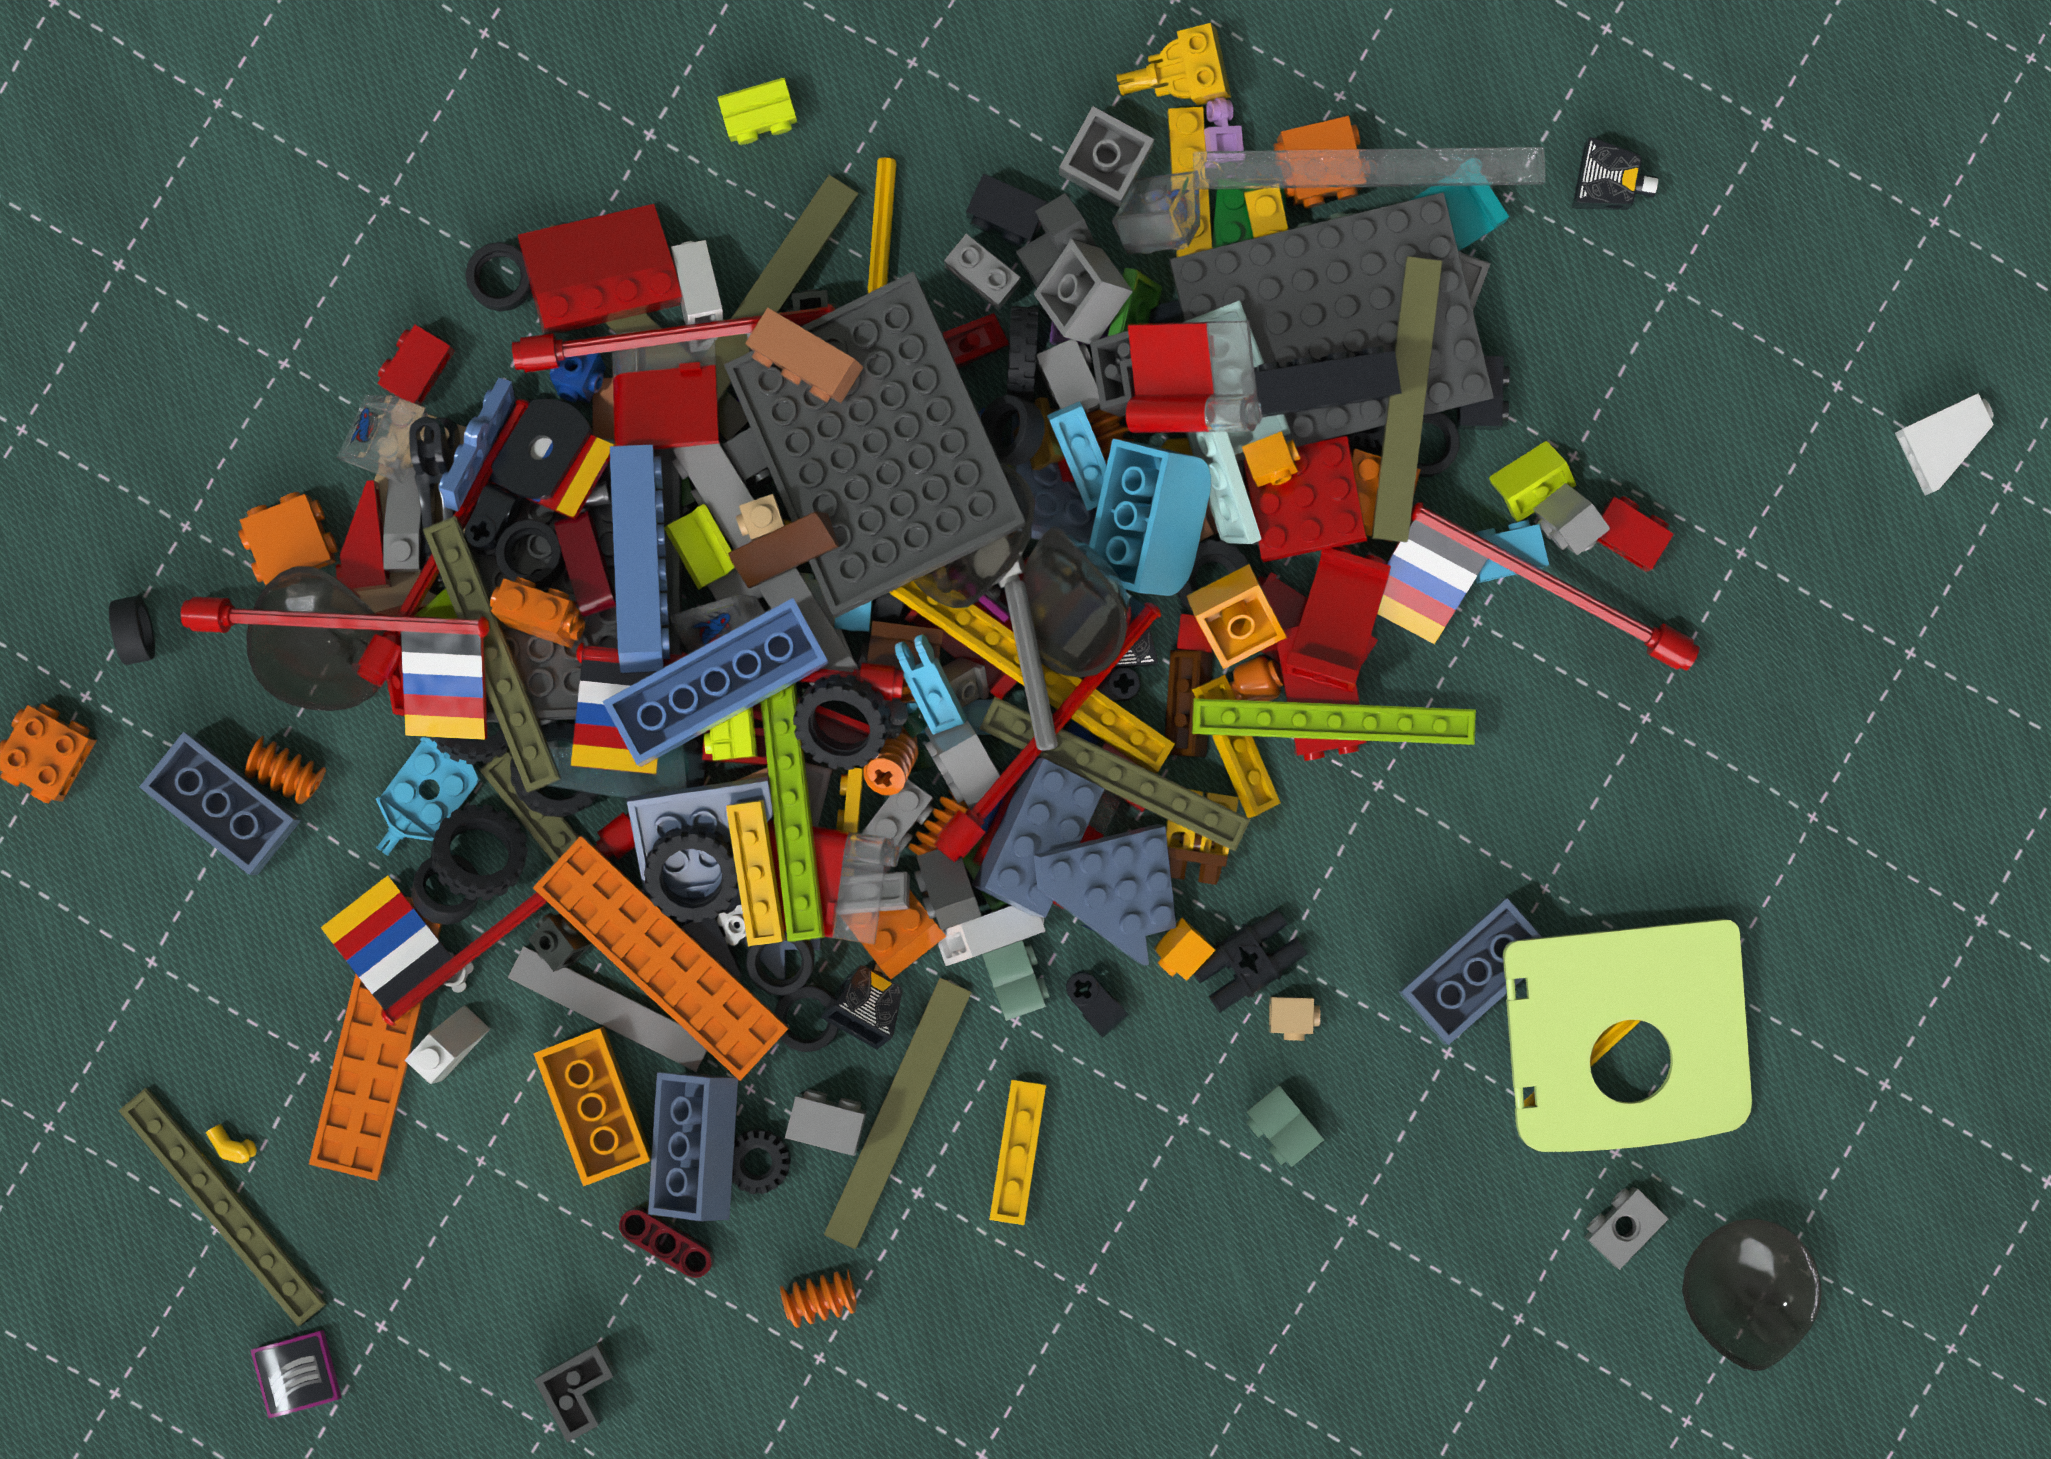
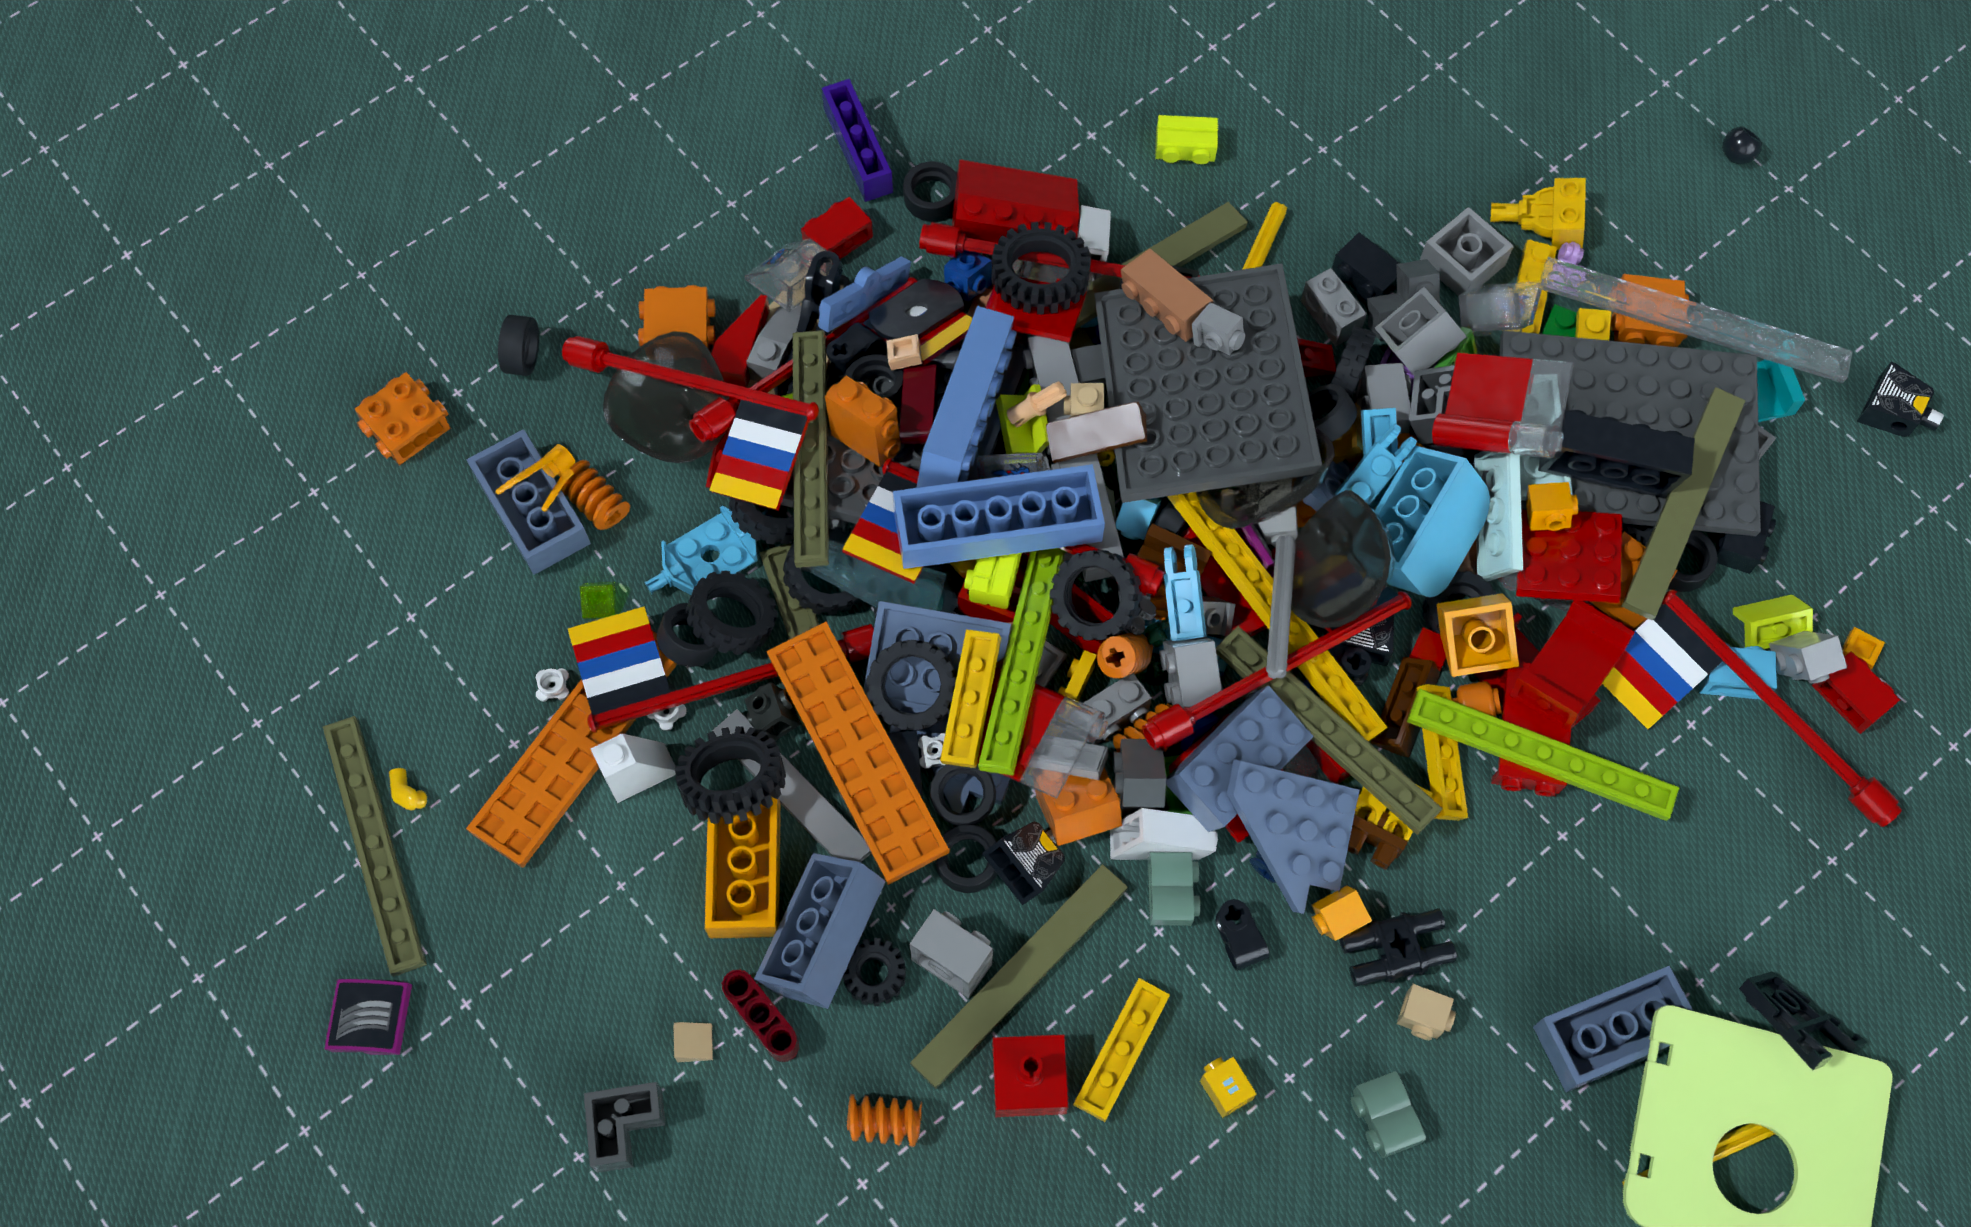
camera: 20 degrees right, 20 degrees down
none -> light orange plant [495,444,575,512]
none -> white plate [535,668,569,702]
none -> clear neon green slope [579,581,616,619]
none -> tan slope [674,1022,713,1062]
none -> black tyre [675,726,786,824]
none -> dark purple brick [822,79,893,202]
none -> light nougat tile [887,334,922,371]
none -> black tyre [992,222,1091,314]
none -> red brick [992,1035,1068,1117]
none -> light nougat axle [1007,382,1067,427]
none -> light grey brick [1192,302,1245,355]
none -> yellow brick [1200,1057,1256,1118]
none -> medium azure hinge [1335,423,1417,514]
none -> black wing [1739,971,1867,1070]
none -> light orange tile [1842,627,1885,670]

